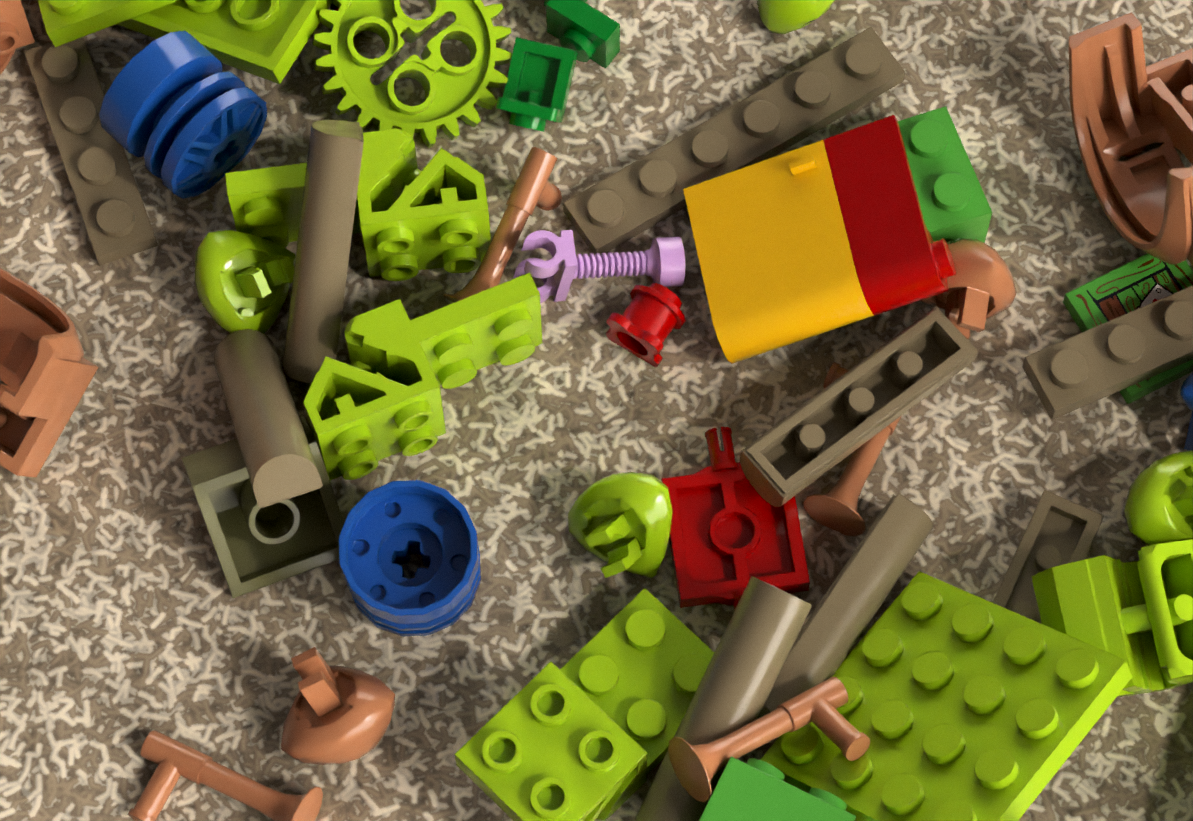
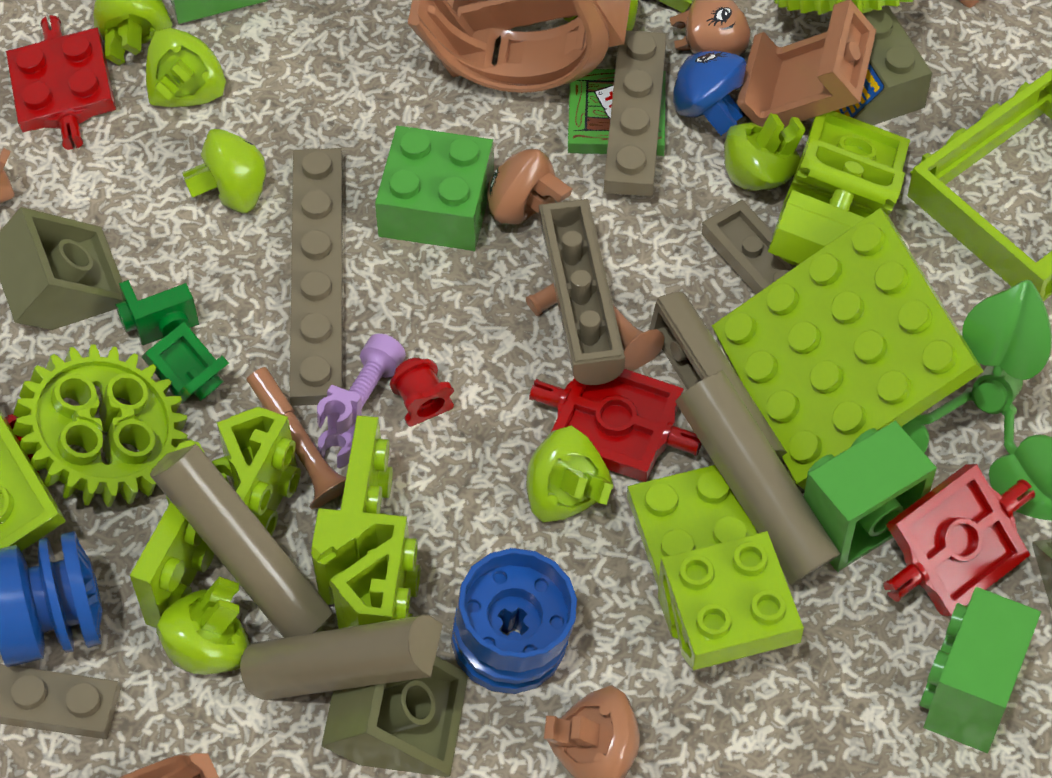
camera: 60 degrees left, 10 degrees down
nougat piece [668,677,870,803] -> none
yellow door [683,115,956,364] -> none

